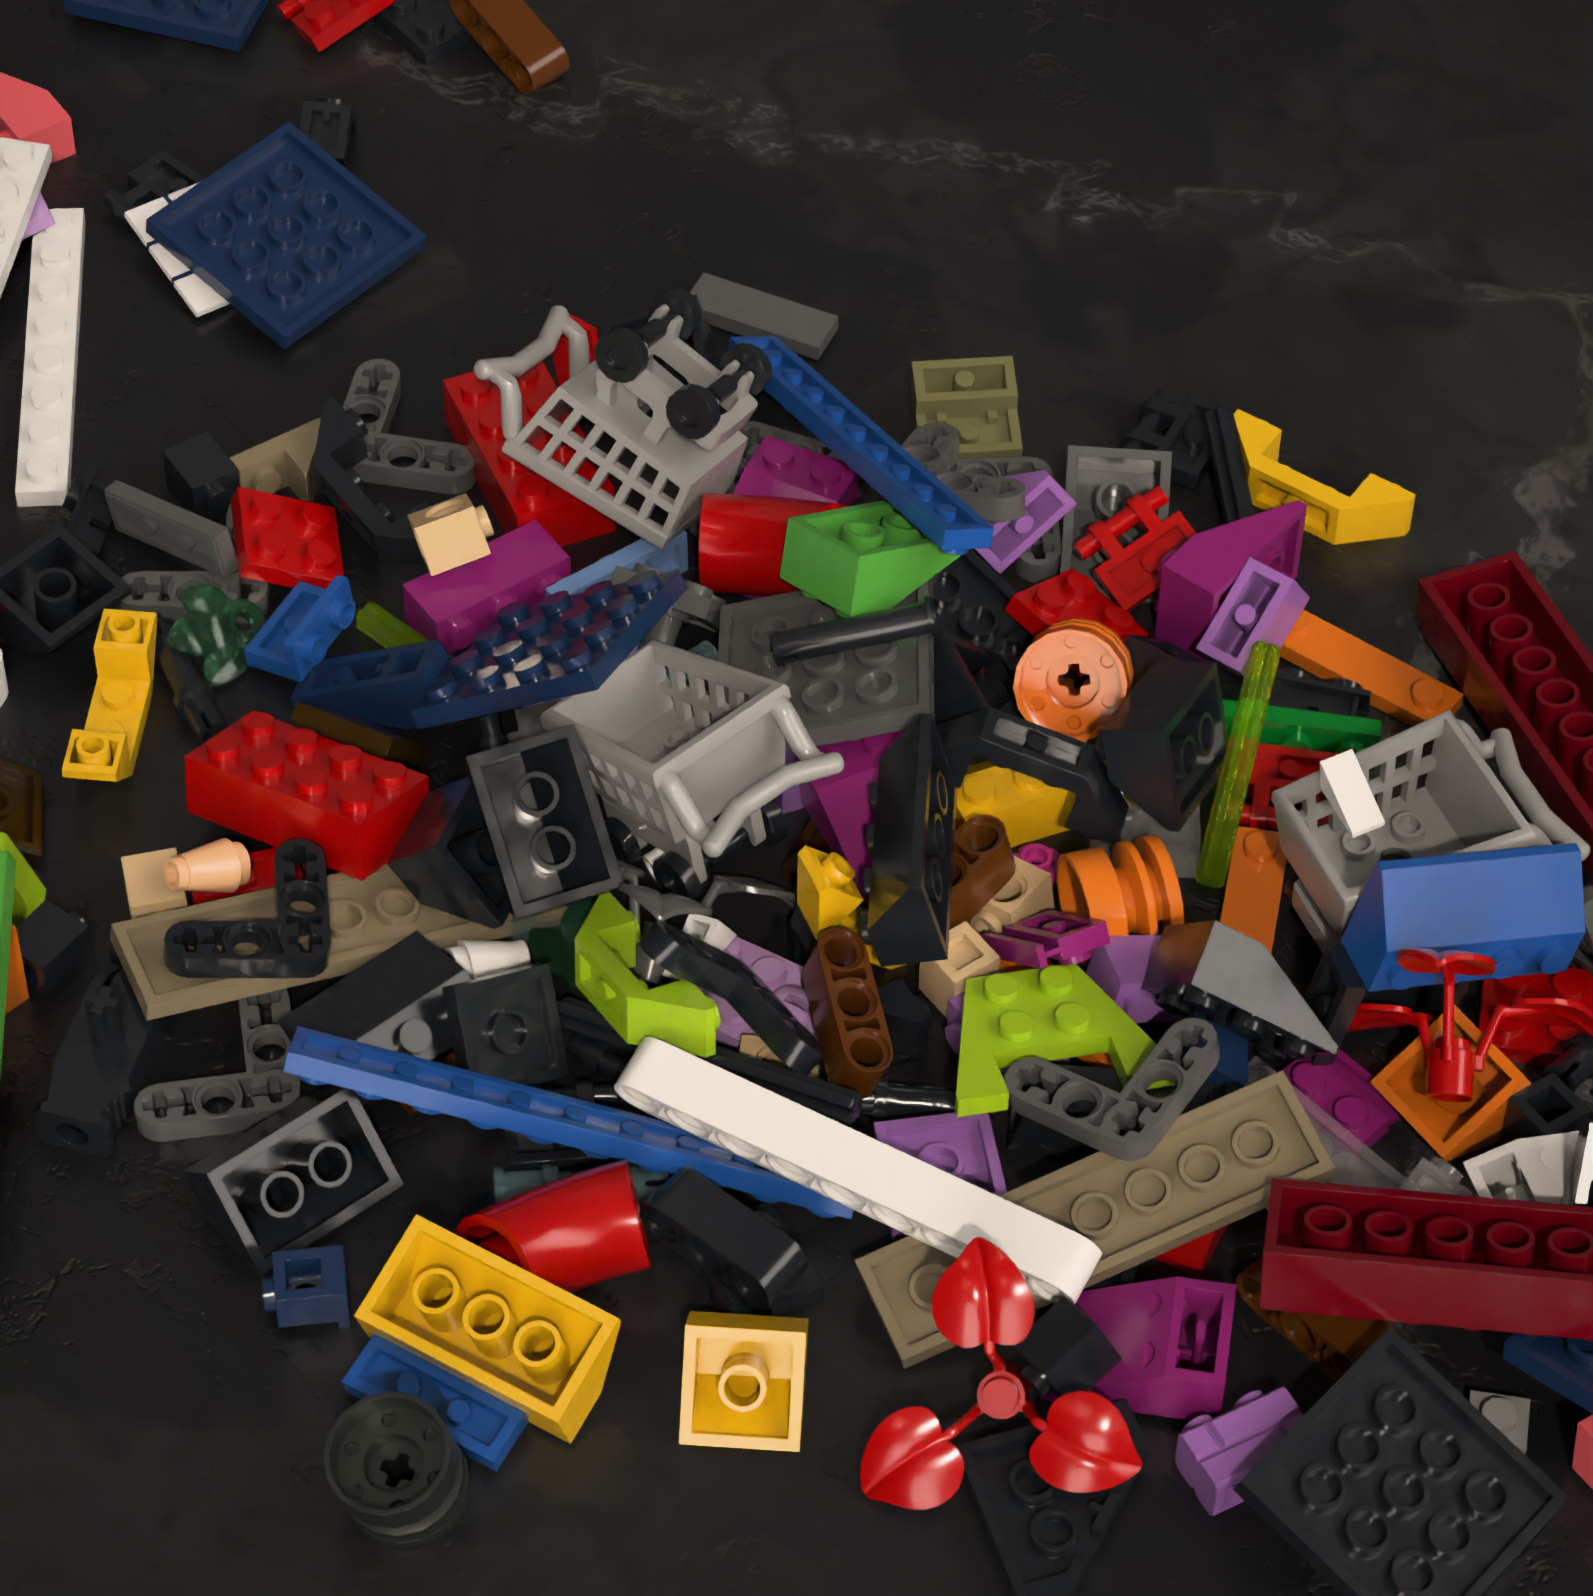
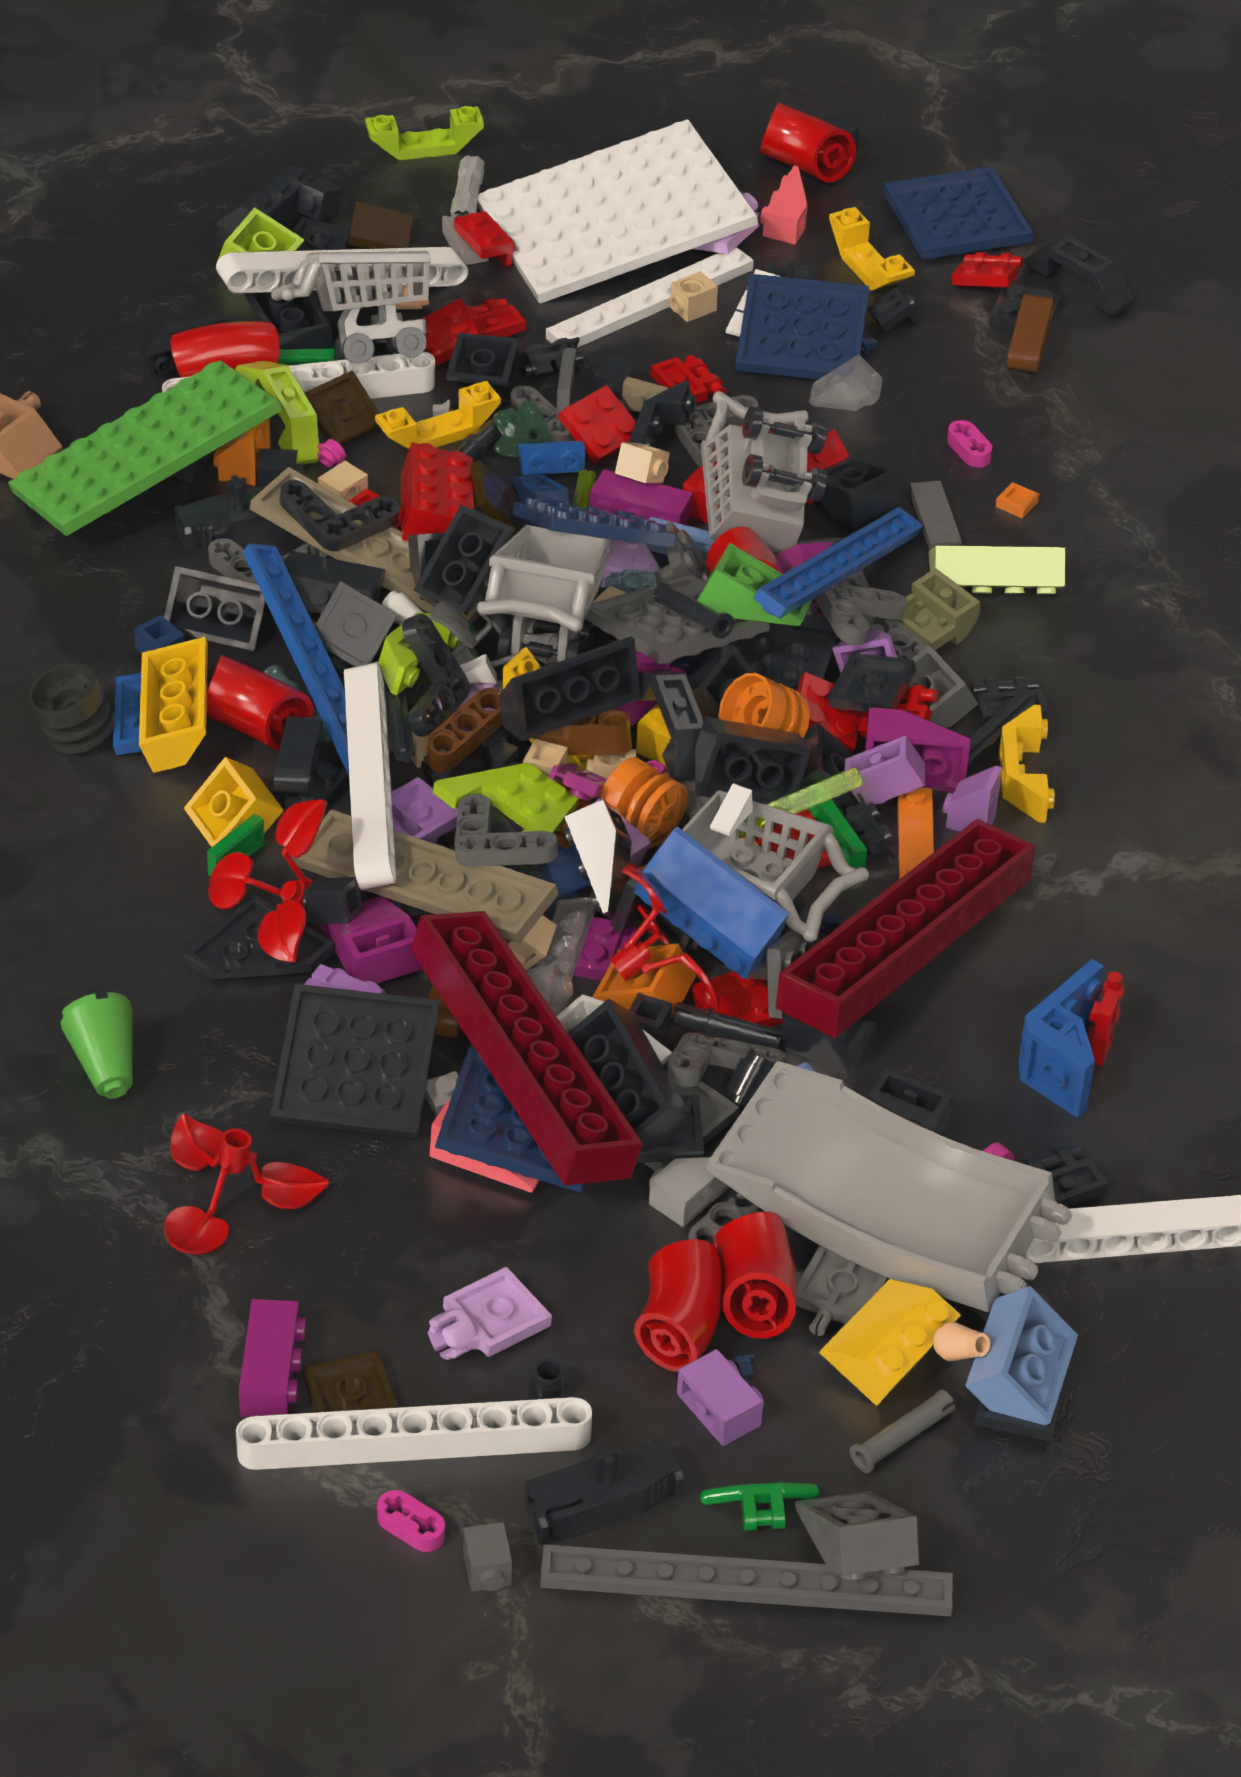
camera: 55 degrees right, 5 degrees down
light nougat cone [163,838,251,893] -> none
none -> green tile [207,814,265,876]
none -> dark pink plate [317,439,346,468]
none -> light grey piece [432,400,453,417]
none -> red plate [650,355,726,404]
none -> tan brick [669,271,718,322]
none -> clear slope [809,354,883,411]
none -> black plate [828,652,916,712]
none -> yellow slope [829,207,915,291]
none -> yellowish green slope [929,546,1065,595]
none -> medium lavender slope [943,766,1002,832]
none -> dark pink beam [947,420,992,468]
none -> orange tile [995,482,1039,519]

